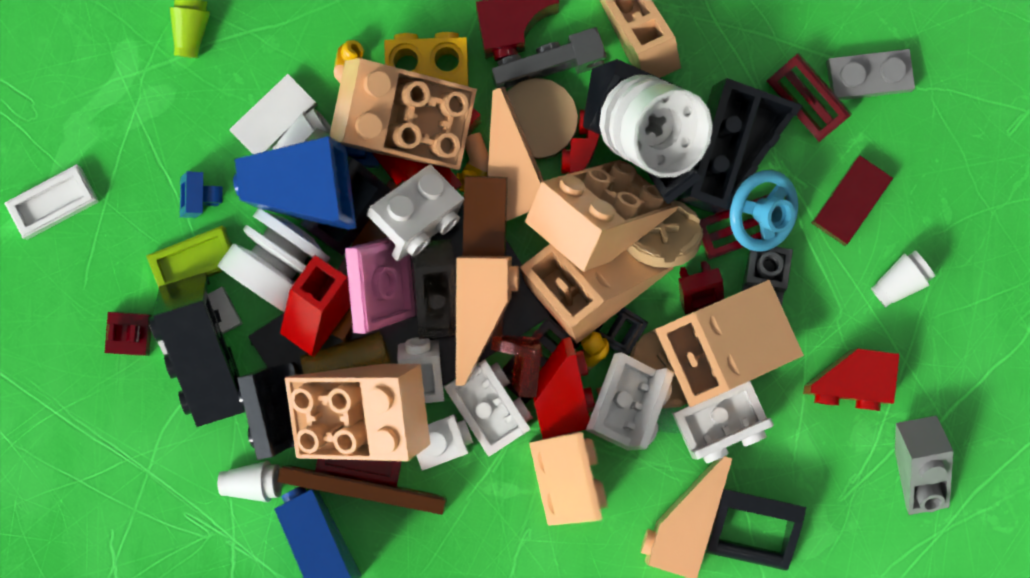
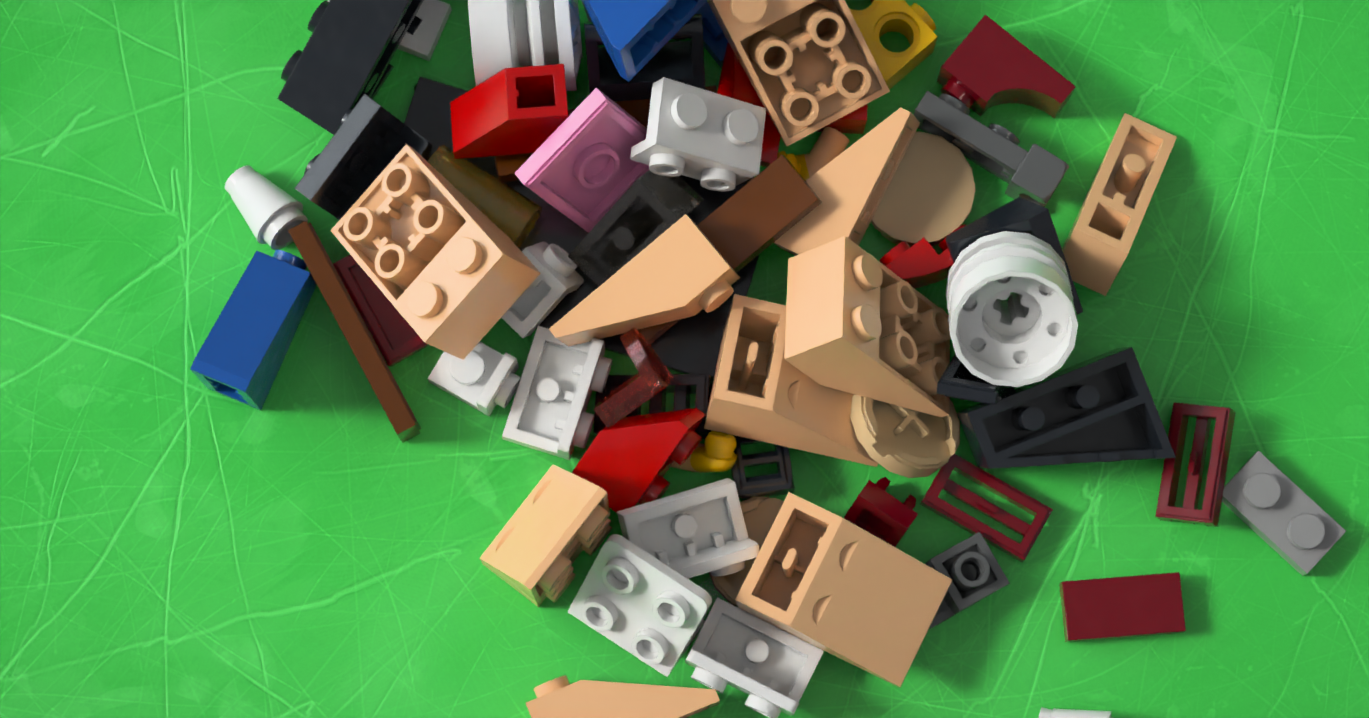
camera: 50 degrees right, 5 degrees down
medium azure piece [730,170,798,252] -> none
none -> white bracket [568,534,712,677]

